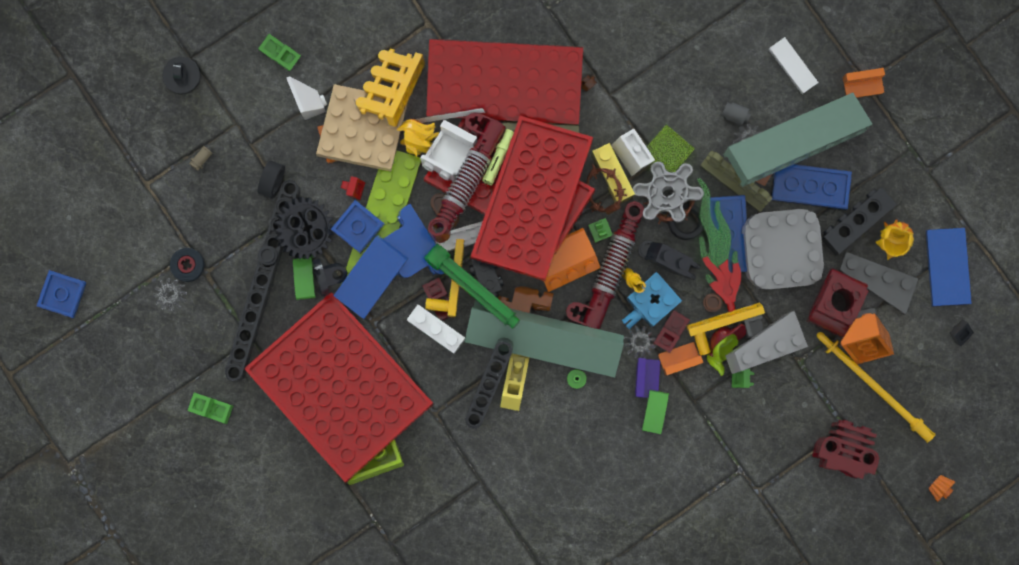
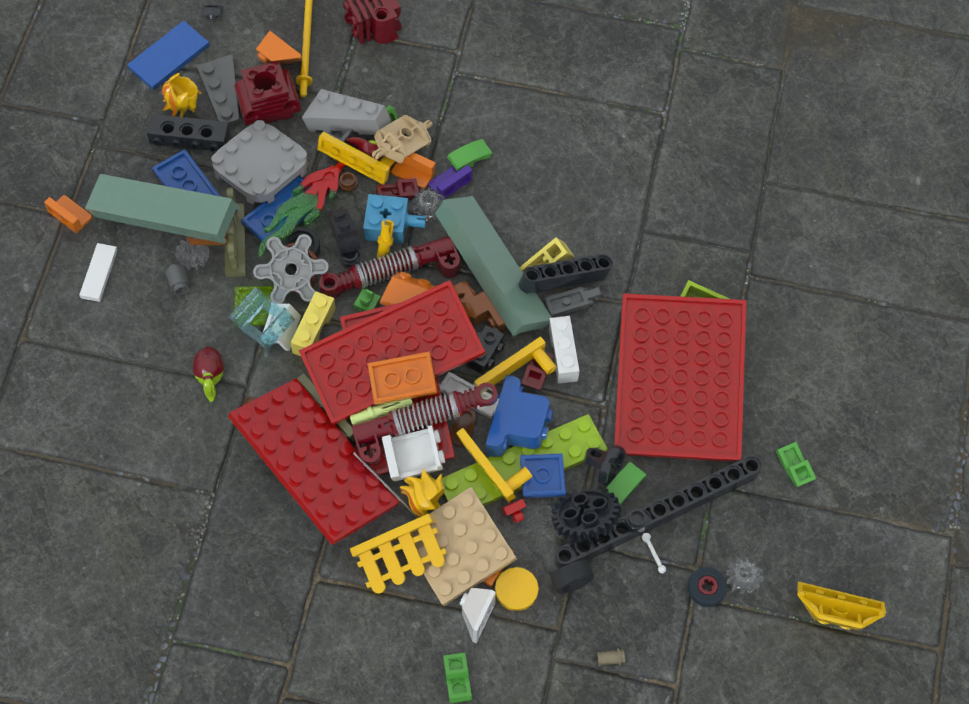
camera: 135 degrees left, 20 degrees down
blue tile [37,270,87,318] -> none
blue tile [333,235,408,319] -> none
green piece [424,243,520,329] -> none
bright green tile [567,369,586,389] -> none
copper piece [585,164,627,215] -> none
none -> dark red hair [193,347,224,402]
none -> clear light blue panel [228,287,295,350]
none -> orange tile [368,351,437,405]
none -> tan plate [372,115,433,163]
none -> yellow piece [456,428,533,503]
none -> yellow tile [495,567,539,611]
none -> dark grey hinge [544,287,601,318]
none -> white hinge [642,533,666,573]
none -> yellow wedge [797,582,886,630]

